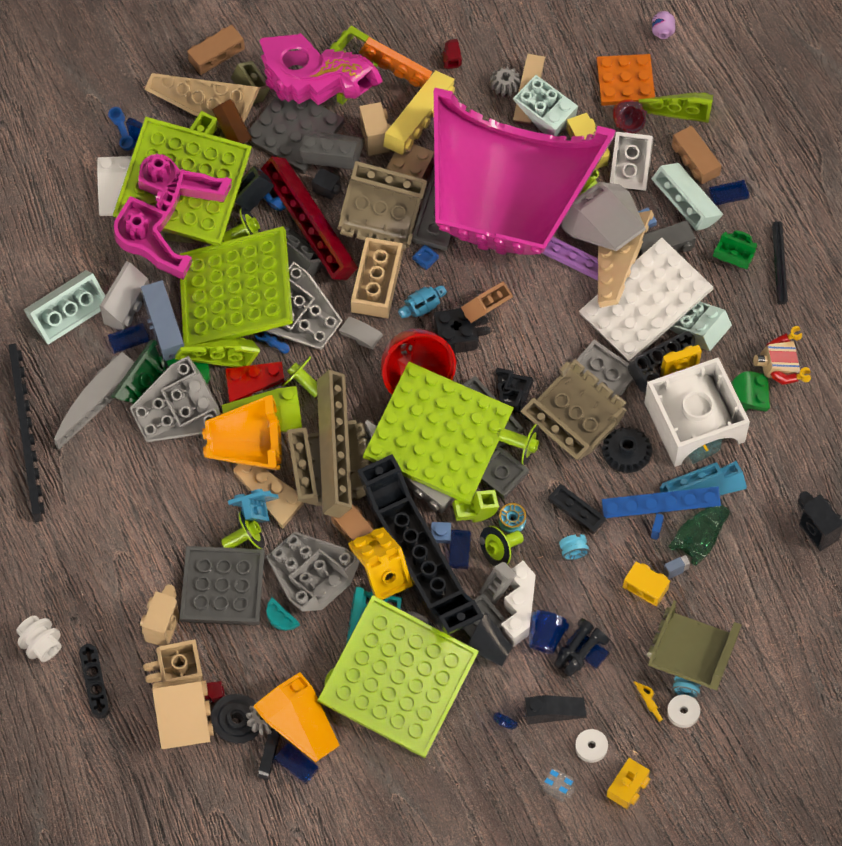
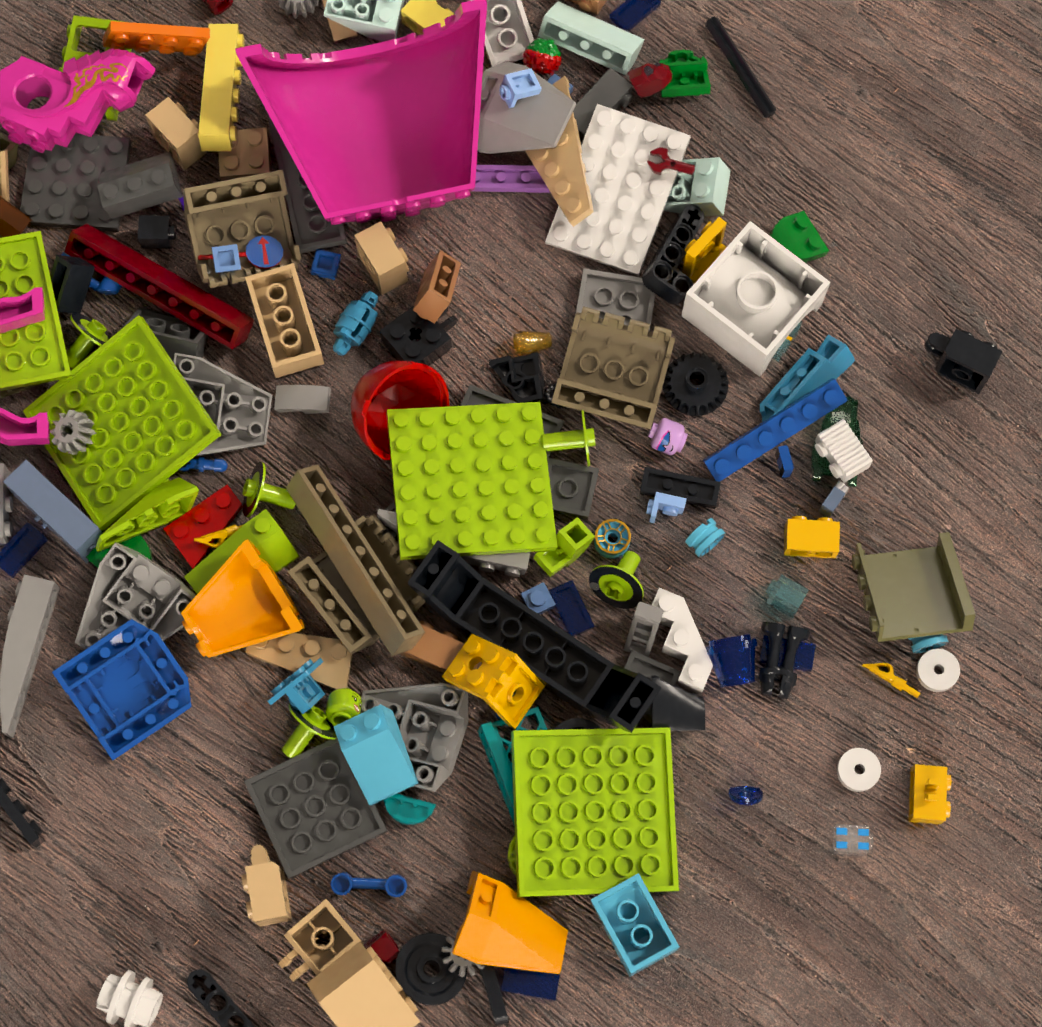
camera: 30 degrees left, 10 degrees up
dark green wing [111,340,167,404] -> none
black slope [524,695,587,725] -> none
torso [753,326,811,385] -> none
none -> light grey gear [49,410,97,455]
none -> blue wedge [52,619,192,761]
none -> yellow hand [194,524,244,548]
none -> blue piece [198,235,283,269]
none -> medium blue plate [211,244,241,274]
none -> lime head [325,688,362,726]
none -> blue bar [331,872,407,897]
none -> medium azure slope [334,704,418,805]
none -> tan brick [354,221,409,295]
none -> light blue bracket [499,68,542,108]
none -> clear yellow cone [513,331,552,355]
none -> red piece [523,38,562,76]
none -> medium azure slope [591,873,679,977]
none -> dark red rock [628,63,672,98]
none -> light blue bracket [646,492,687,523]
none -> dark red bar [647,147,695,175]
none -> lavender head [647,418,688,455]
none -> clear light blue brick [765,574,809,618]
none -> white brick [815,419,873,483]

